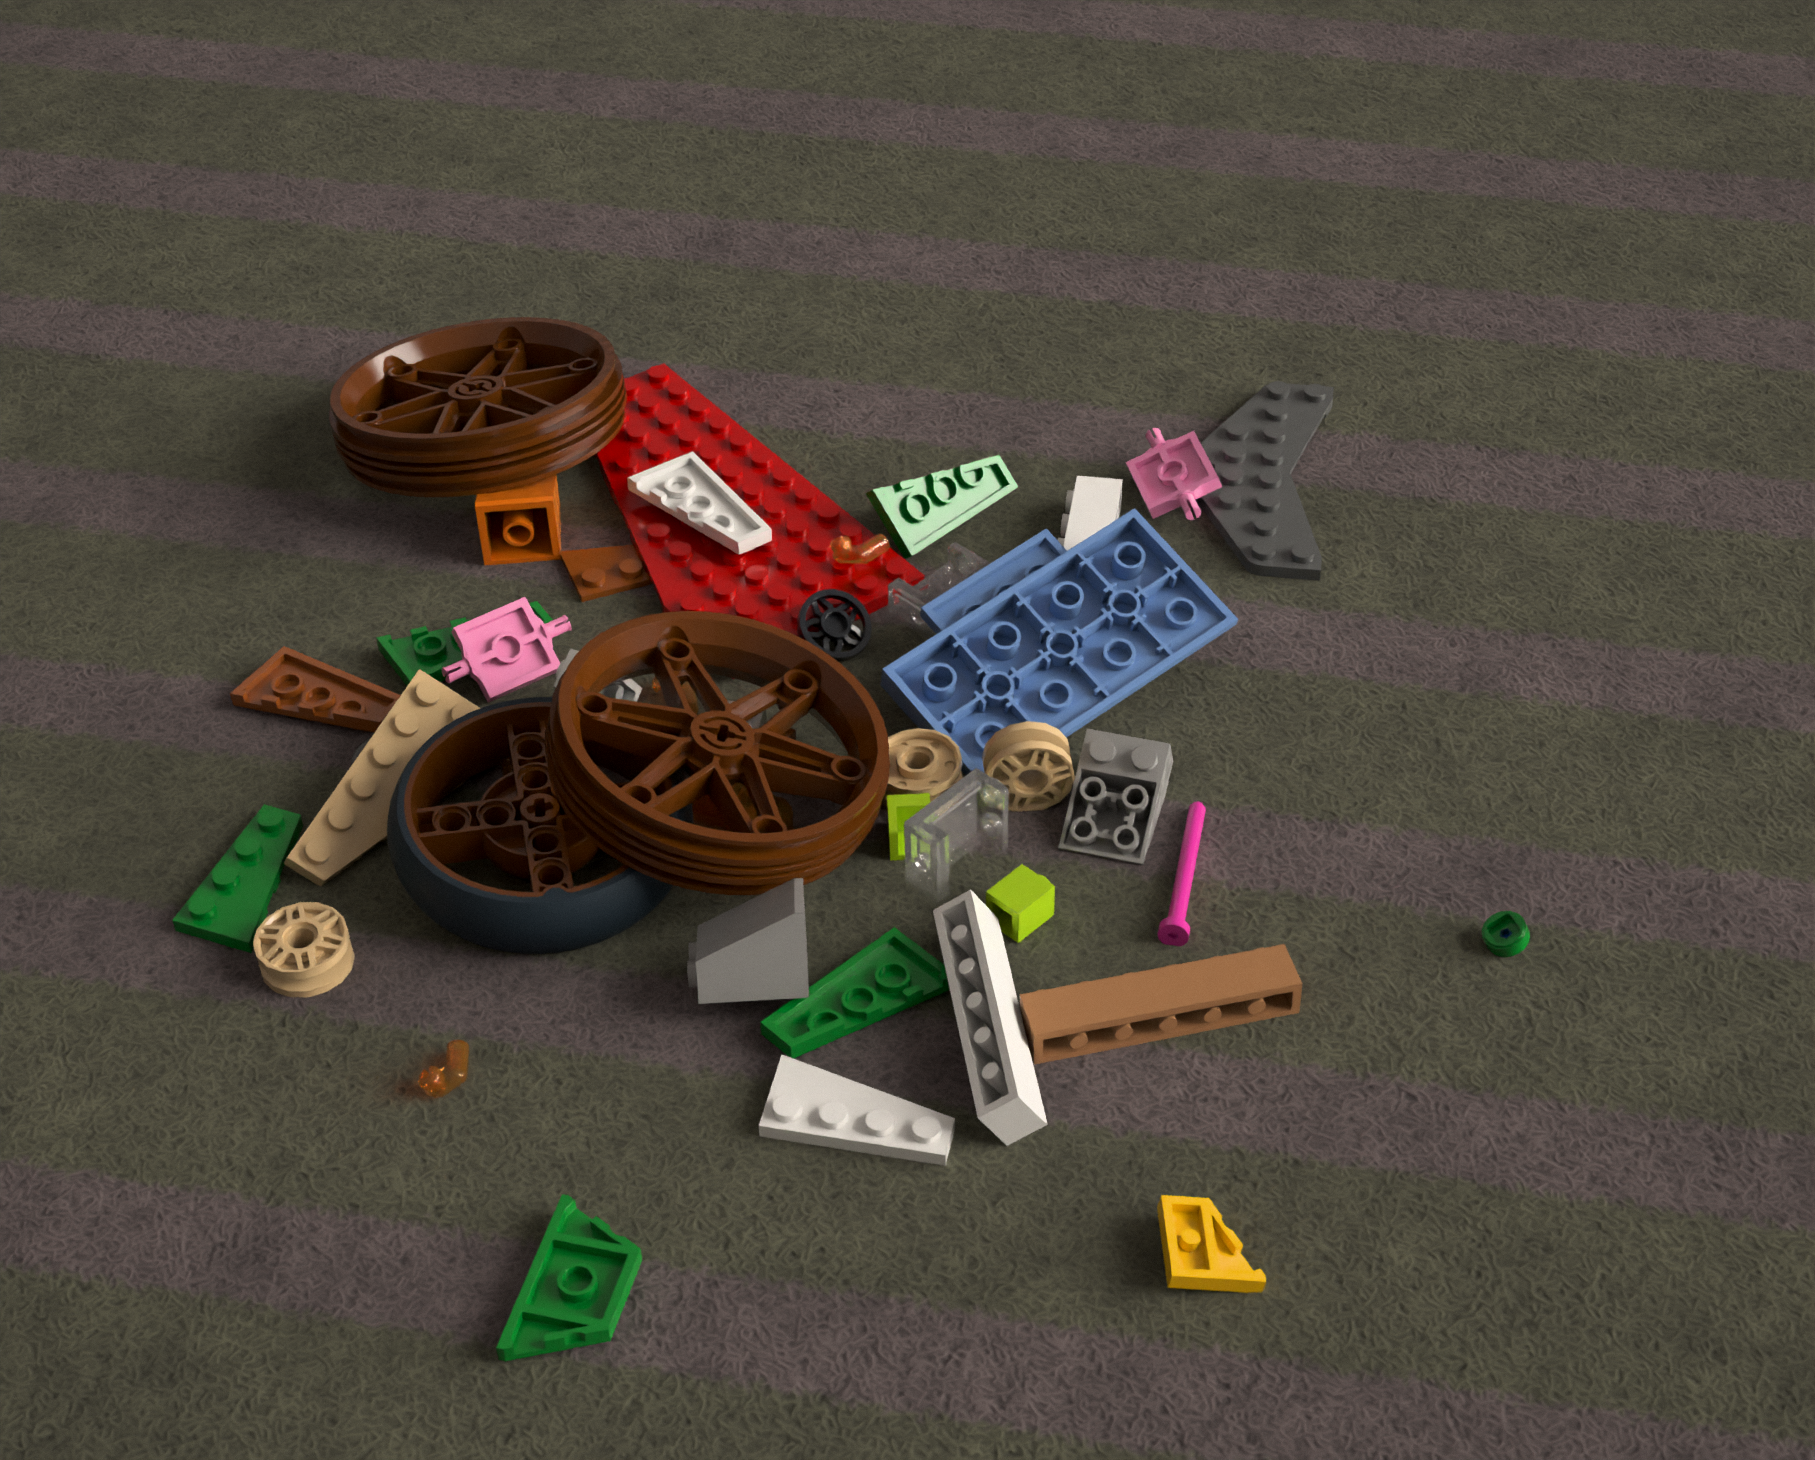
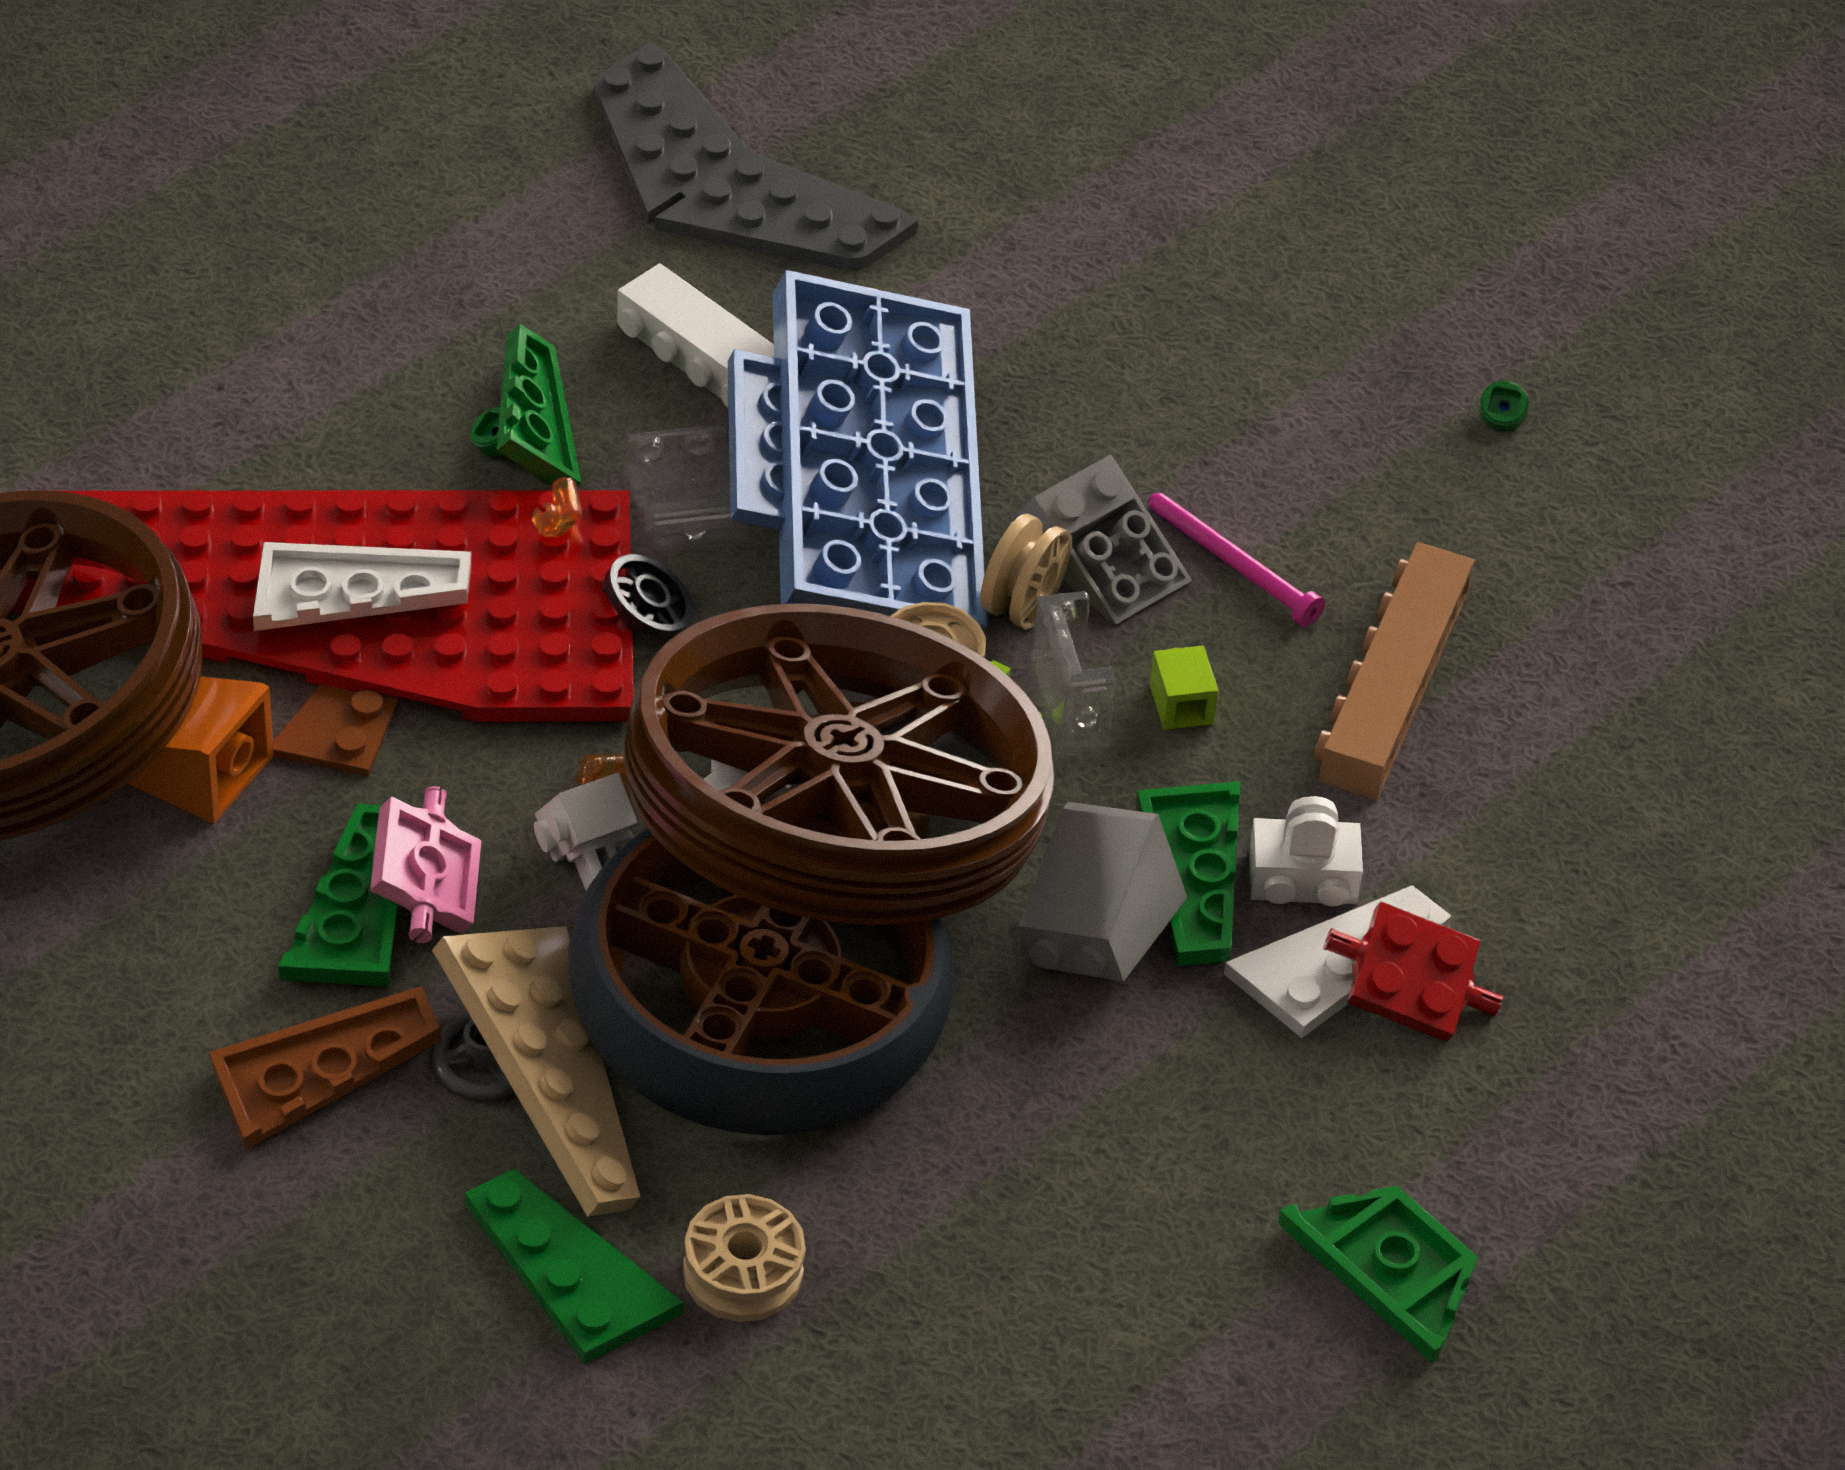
camera: 60 degrees left, 5 degrees up
clear orange arm [418,1040,470,1098] -> none
white brick [933,890,1048,1146] -> none
bright pink plate [1126,428,1222,520] -> none
yellow wing [1157,1195,1266,1293] -> none
none -> white brick [1249,796,1363,906]
none -> red plate [1323,901,1503,1041]

